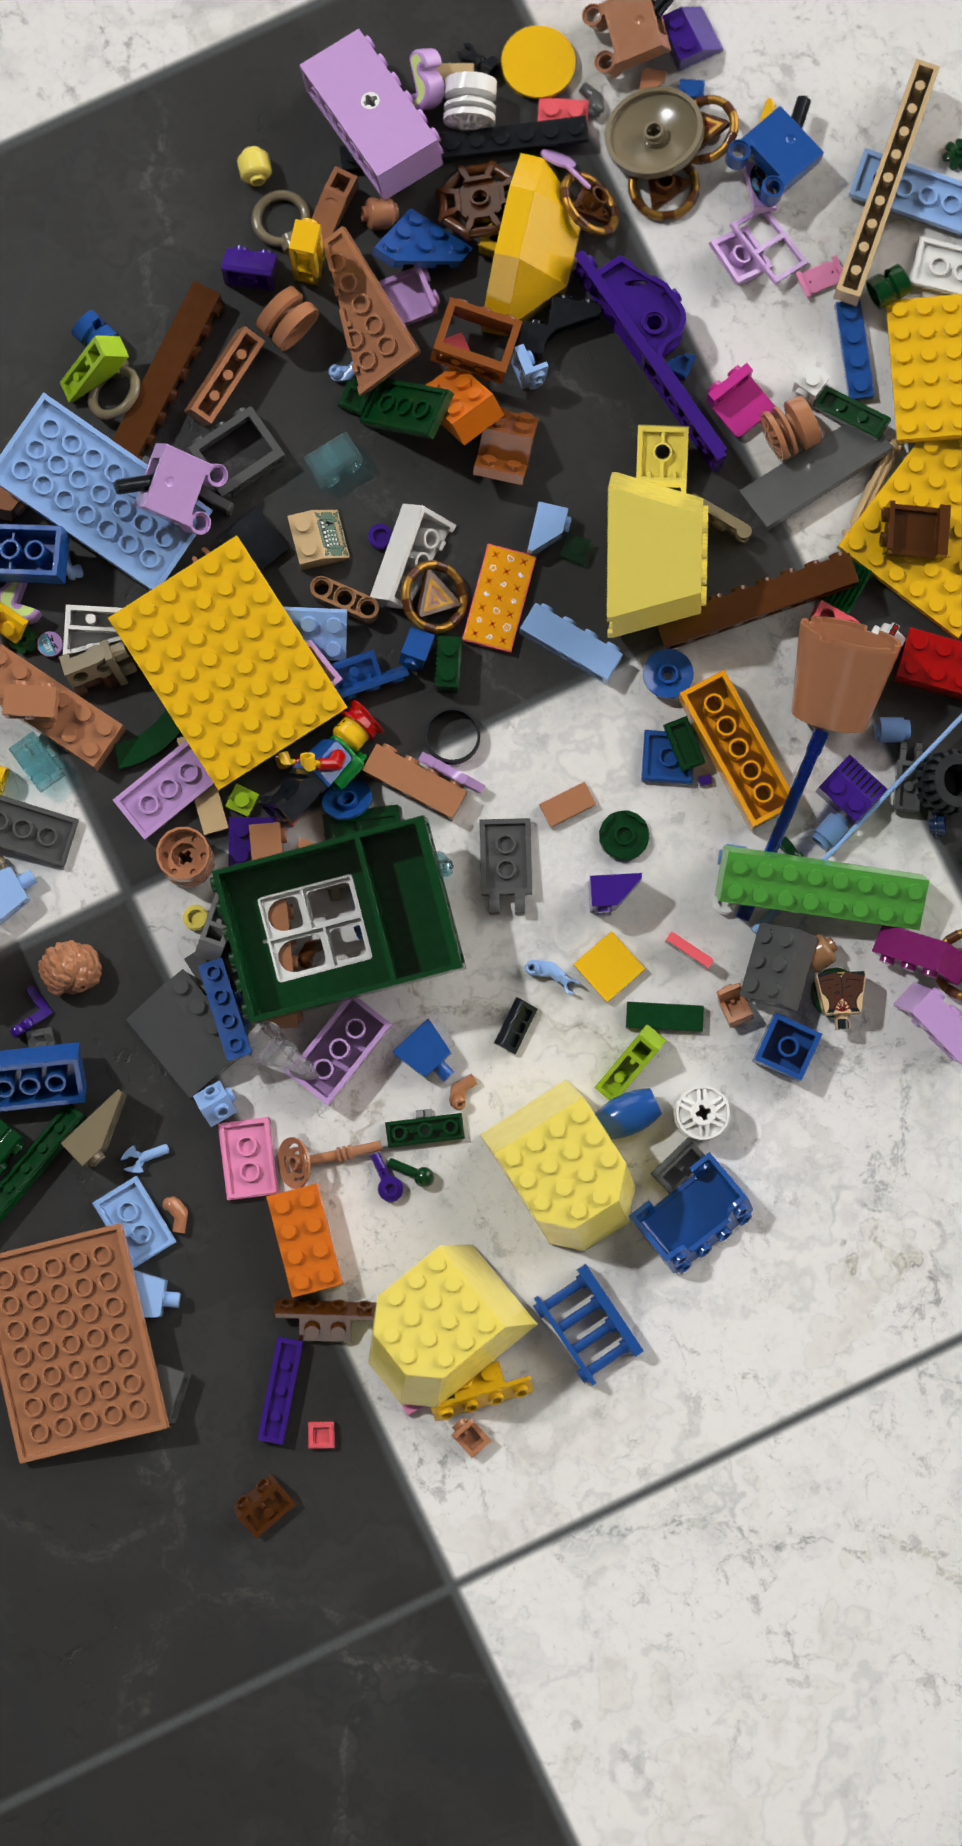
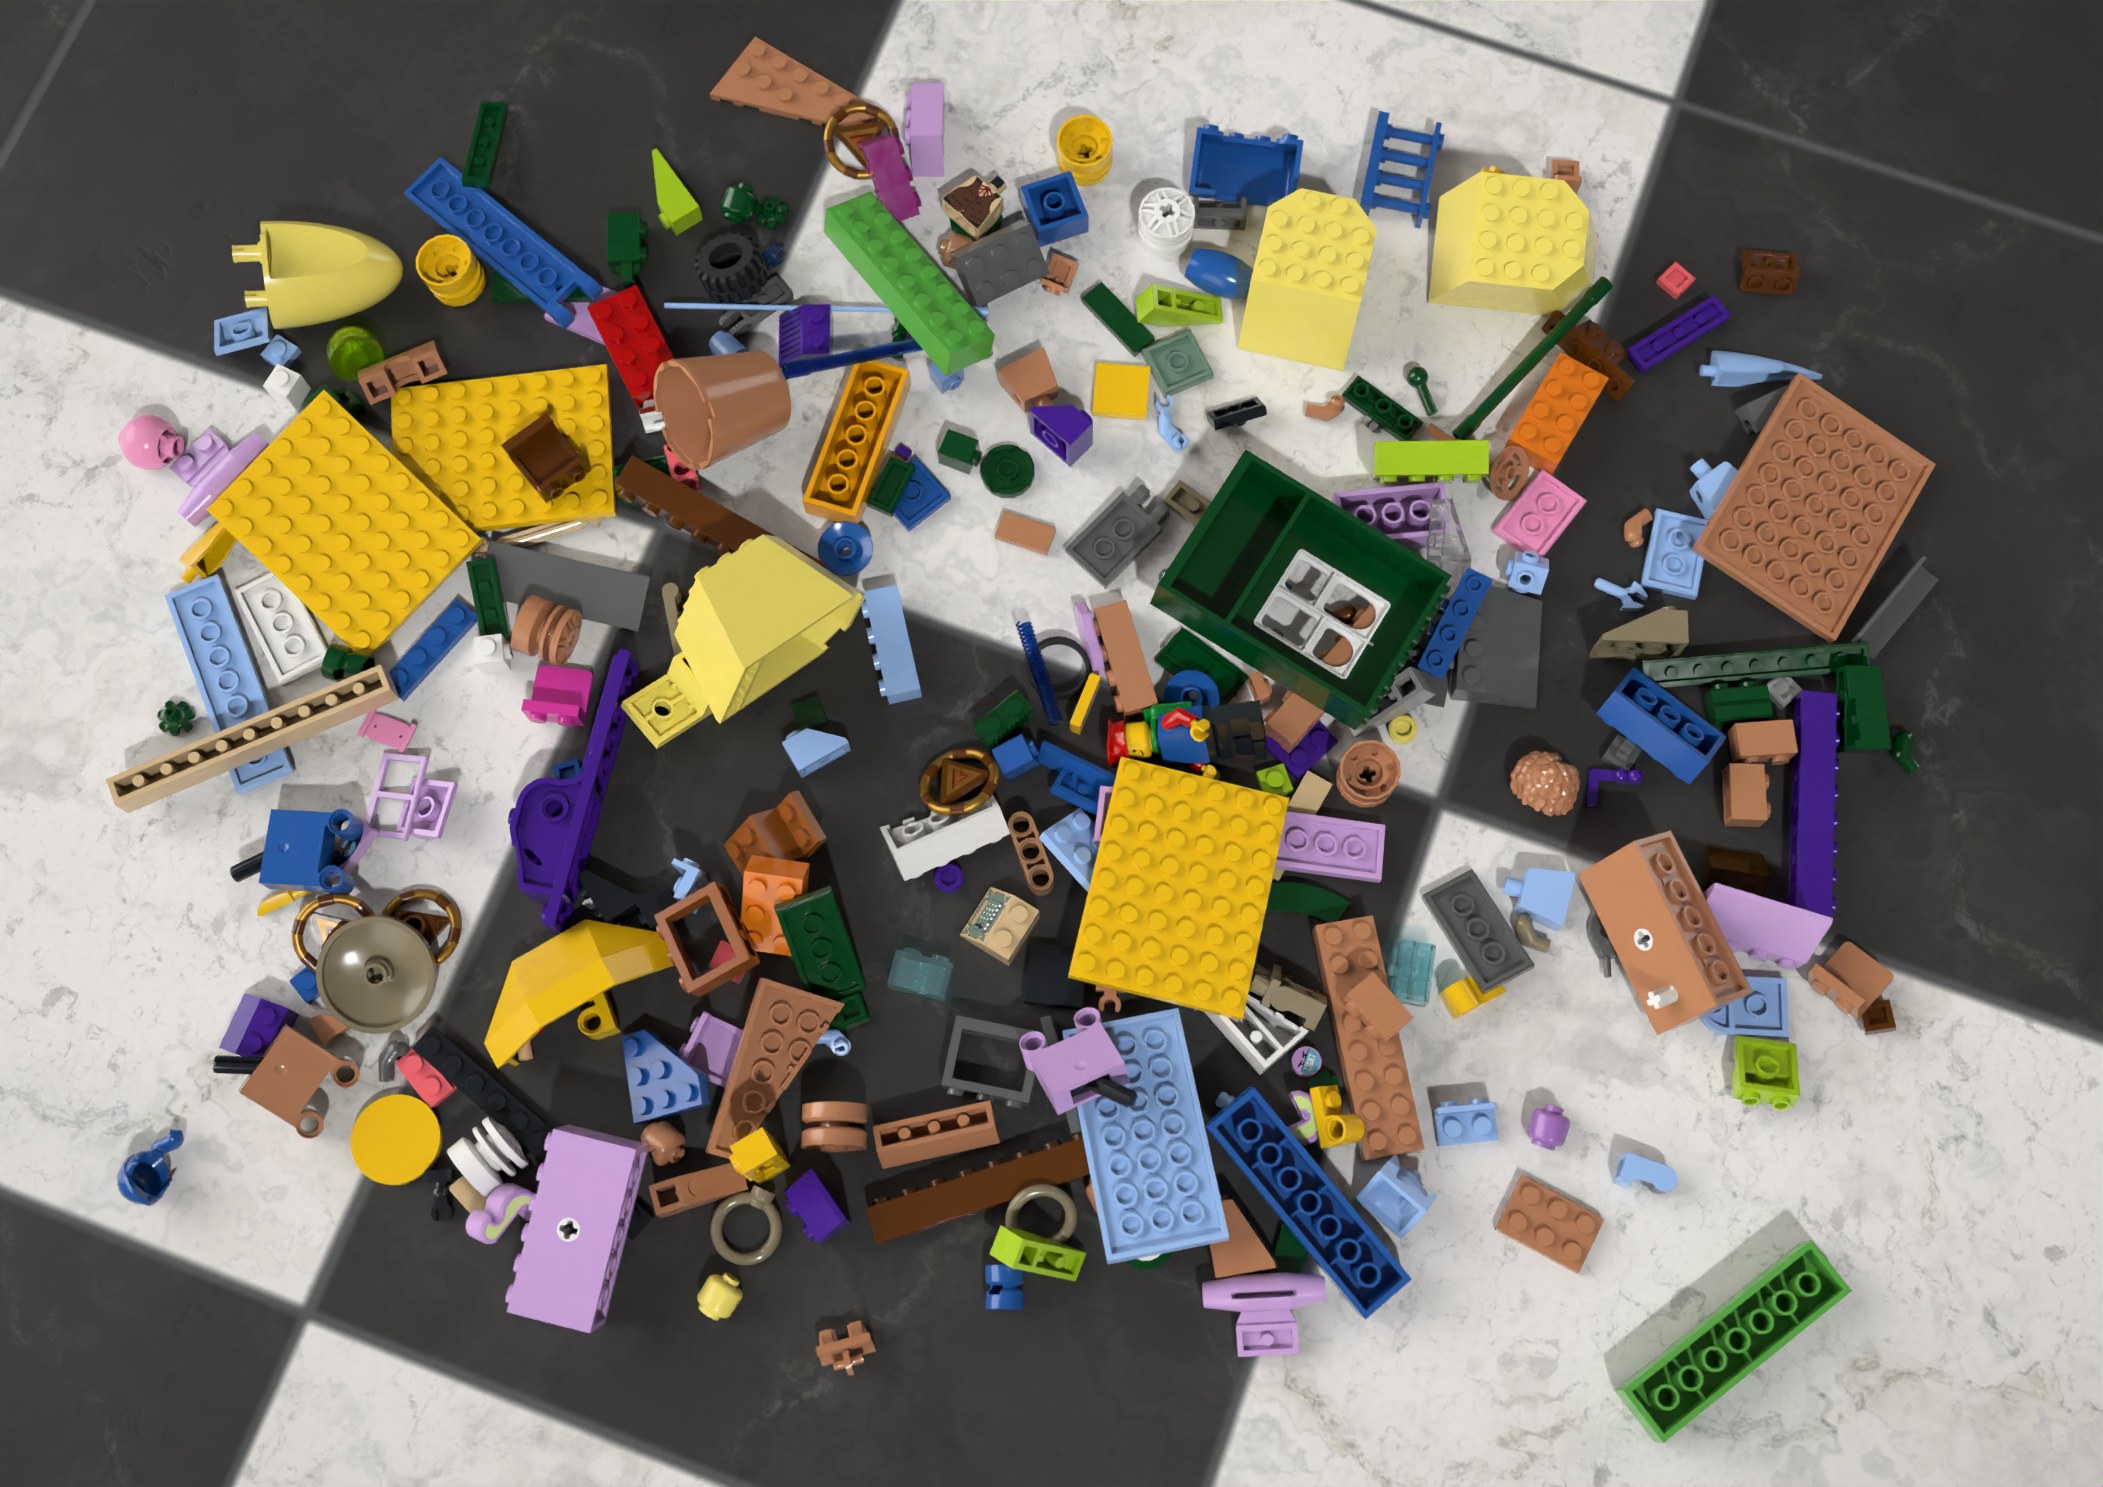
camera: 130 degrees left, 10 degrees down
dark purple plate [370,1152,403,1202] -> none
blue torso [392,1019,454,1082] -> none
reddish brown plate [435,160,513,241] -> none
light orange tile [462,544,537,654] -> none
lavender piece [541,149,591,189] -> none
reddish brown piece [560,171,619,237] -> none
coral tile [665,932,713,970] -> none
medium blue brick [811,813,849,851] -> none
none -> nougat hips [816,1320,876,1376]
none -> dark green brick [938,429,982,474]
none -> nougat torso [998,347,1058,412]
none -> clear blue piece [1016,621,1063,726]
none -> yellow wheel [1057,114,1113,186]
none -> yellow tile [1070,673,1101,735]
none -> sand green tile [1141,329,1214,399]
none -> dark tan plate [1163,480,1211,527]
none -> lime brick [1373,440,1489,484]
none -> dark green piece [1452,276,1613,440]
none -> light blue piece [1699,350,1822,387]

